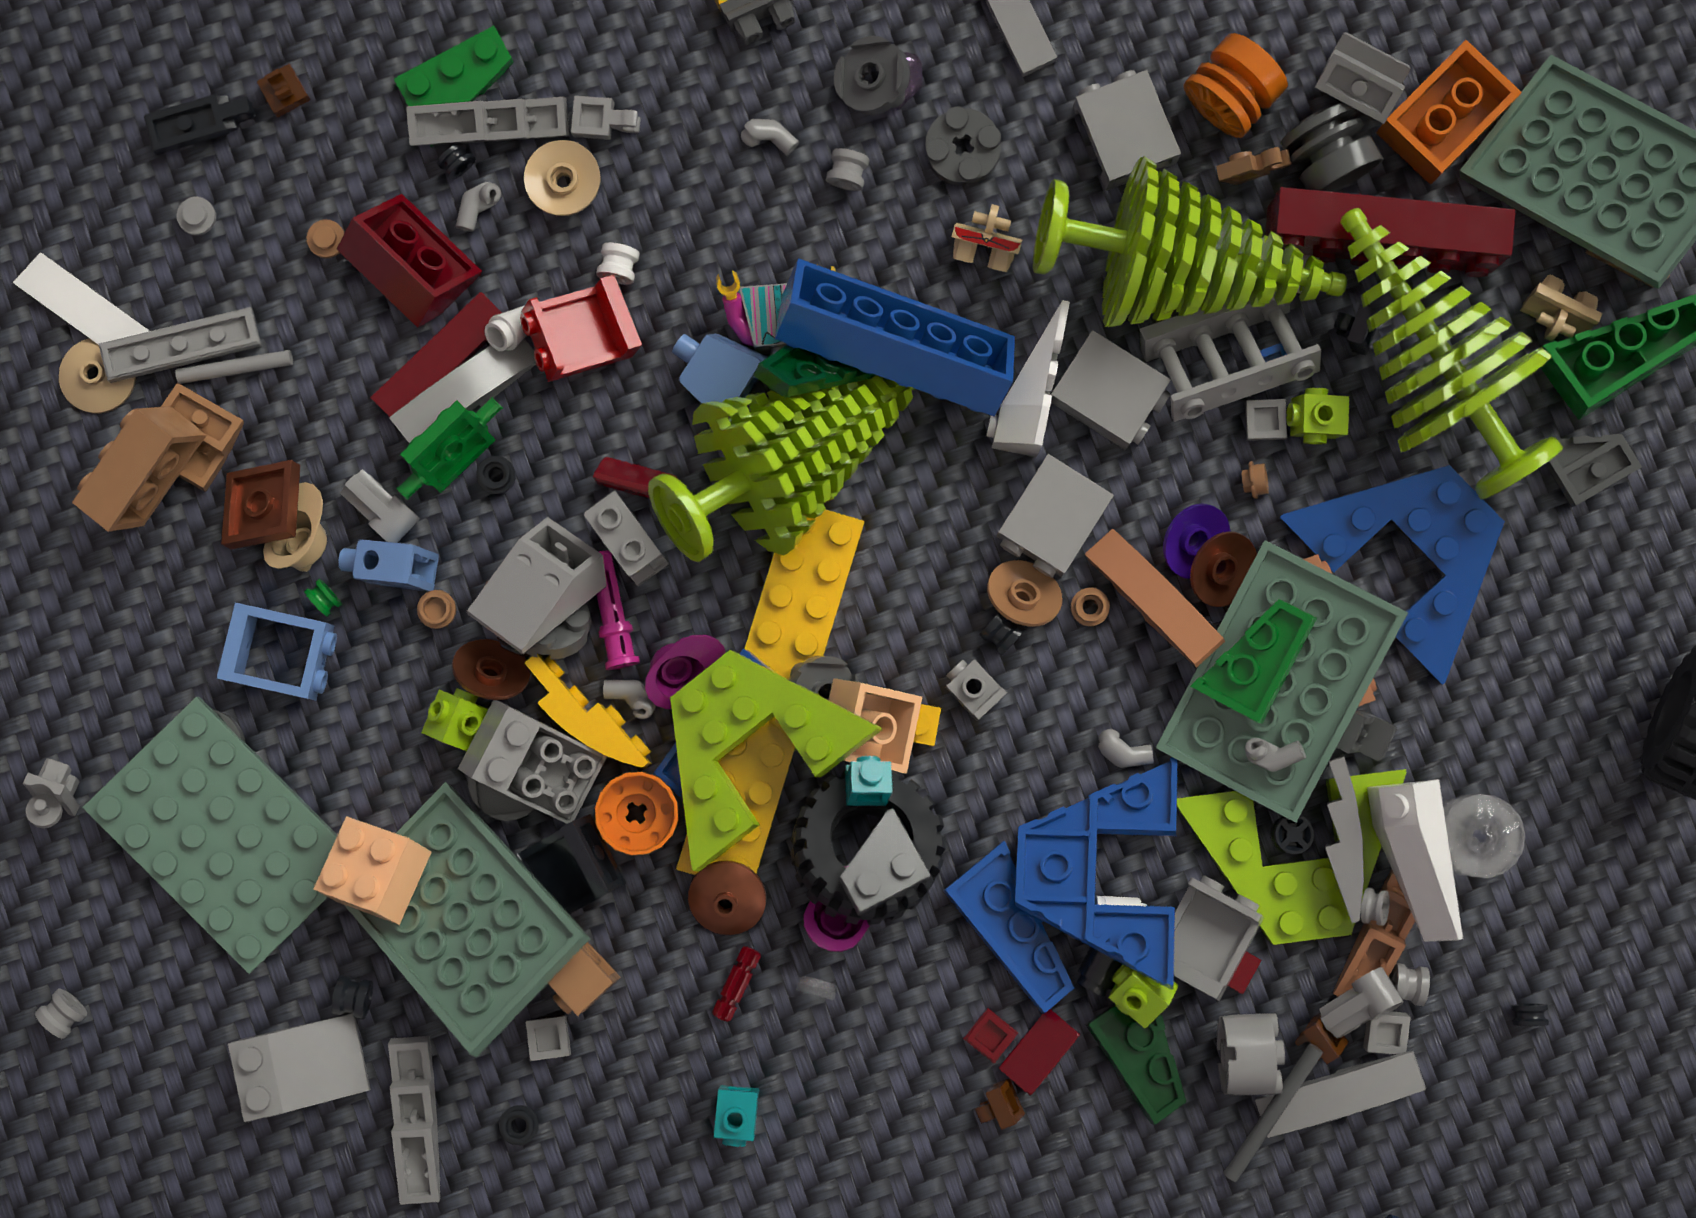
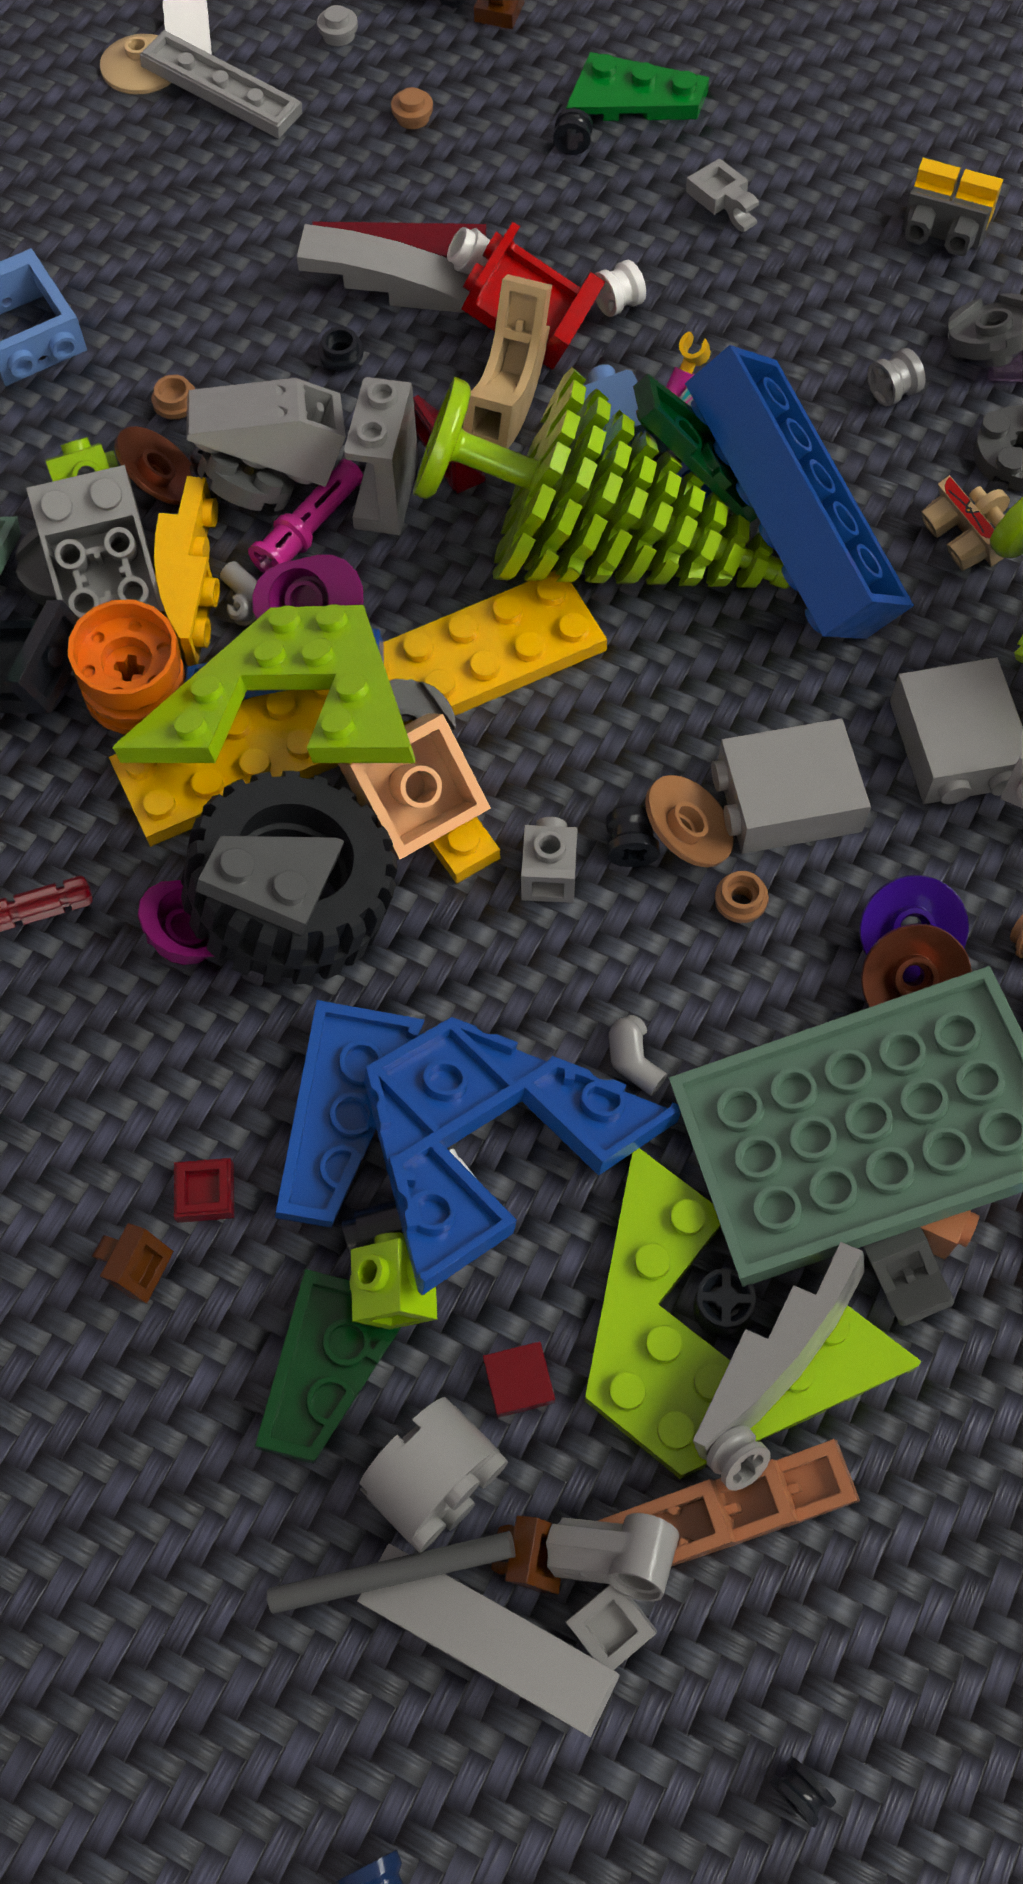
camera: 45 degrees right, 20 degrees down
medium nougat brick [72,407,206,532] -> none
medium nougat slope [161,383,244,492] -> none
light grey bar [175,350,293,384] -> none
copper plate [221,460,300,549] -> none
tan piece [263,482,327,572] -> none
green bush [304,579,342,617] -> none
dark red slope [337,193,482,328] -> none
medium blue torso [338,540,439,592] -> none
light grey piece [340,469,420,543] -> none
green plate [396,397,503,500] -> none
light grey slope [406,97,569,146] -> none
light grey arm [455,182,501,232] -> none
tan dish [524,140,601,216] -> none
copper dish [688,861,766,935] -> none
light grey arm [741,119,799,156] -> none
clear tile [796,976,837,1001] -> none
teal brick [845,756,892,806] -> none
white wedge [987,300,1070,457] -> none
dark red slope [998,1009,1080,1096] -> none
nougat slope [1085,528,1225,668] -> none
light grey panel [1174,875,1264,1001] -> none
green wing [1190,599,1317,723] -> none
light grey arm [1244,737,1306,772] -> none
white wedge [1367,779,1463,942] -> none
light grey wheel [1390,963,1430,1006] -> none
clear wheel [1443,794,1525,878] -> none
none -> tan arch [463,274,552,448]

